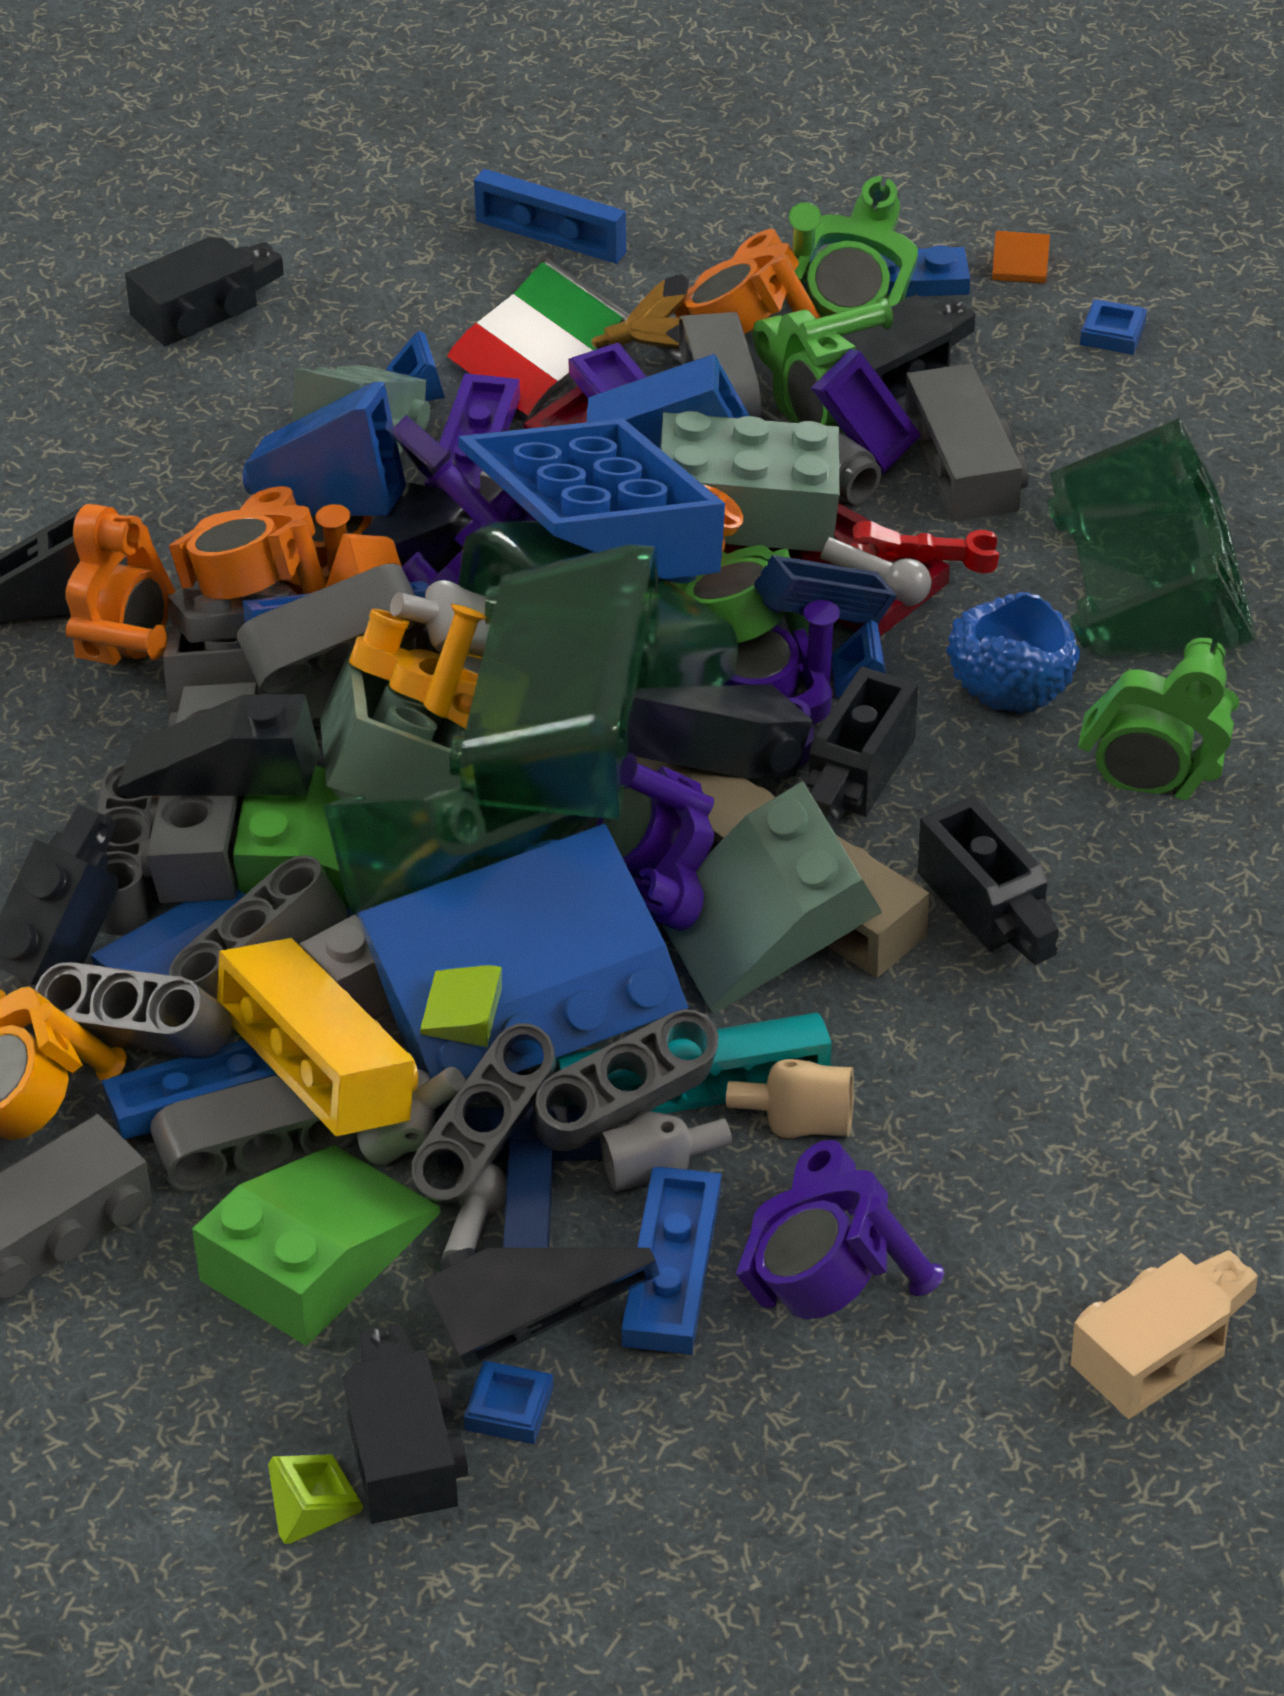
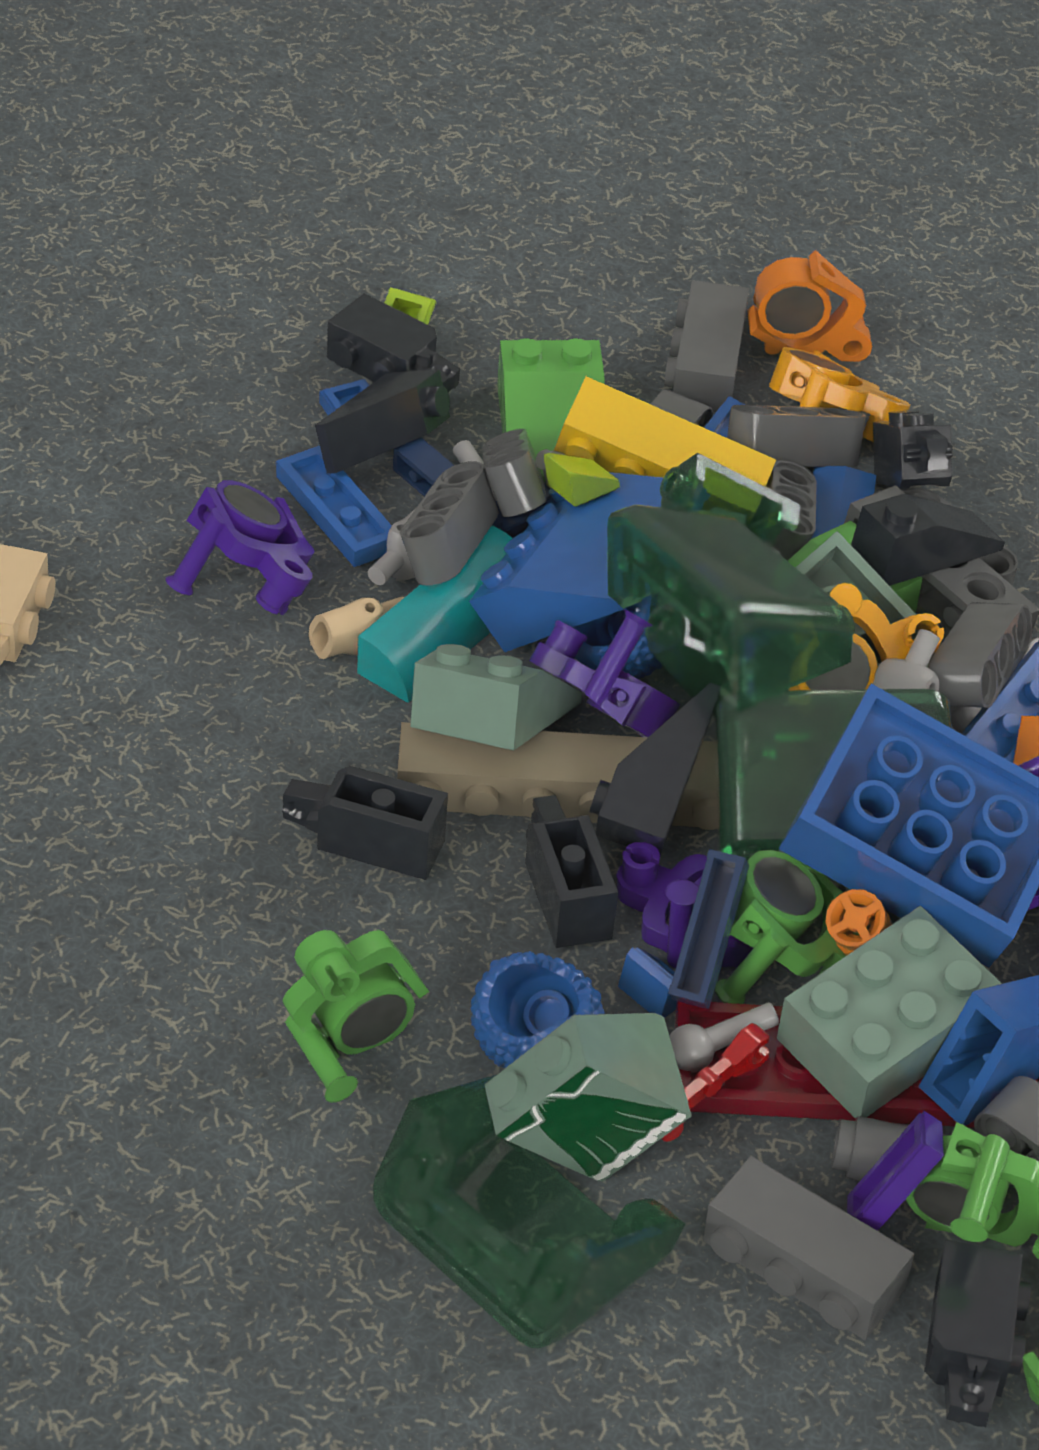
camera: 135 degrees right, 0 degrees up
none -> sand green slope [485,1013,692,1181]

